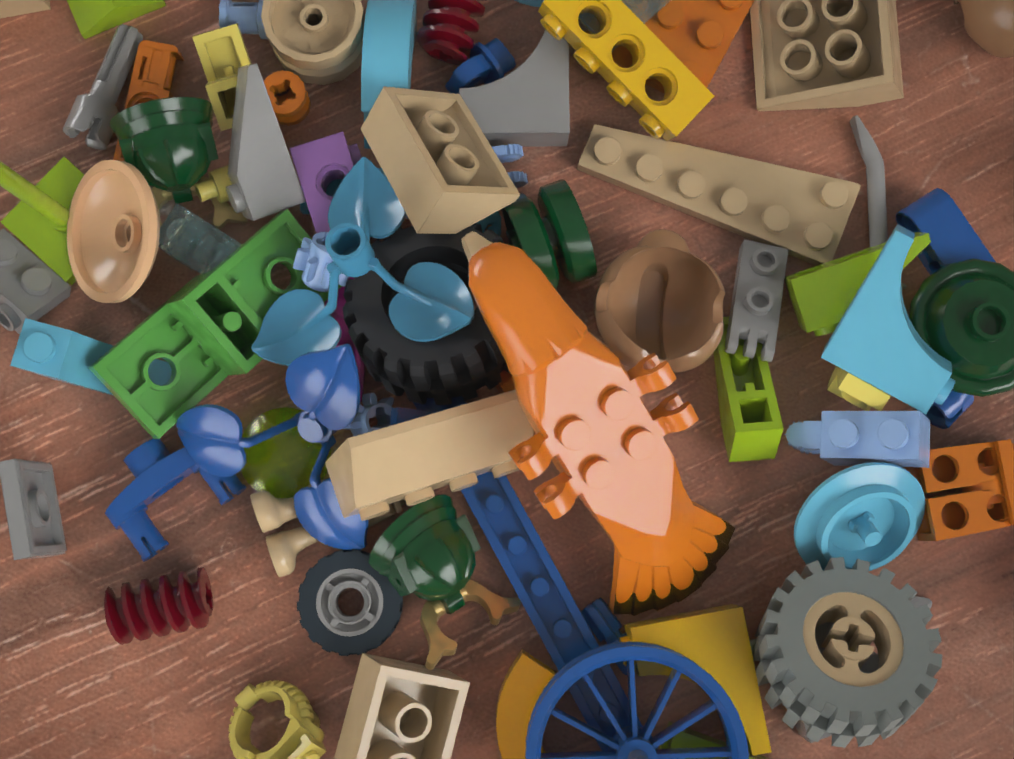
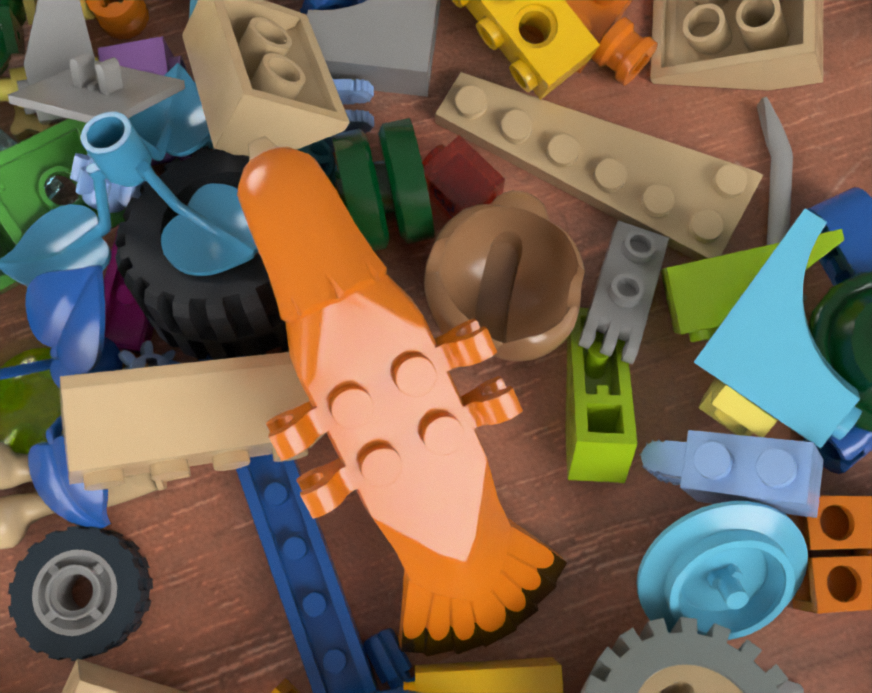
camera: 15 degrees right, 5 degrees down
dark green helmet [369,494,521,670] -> none
none -> light grey piece [8,52,185,123]
none -> clear red brick [422,135,505,219]
none -> orange wheel [591,17,658,86]

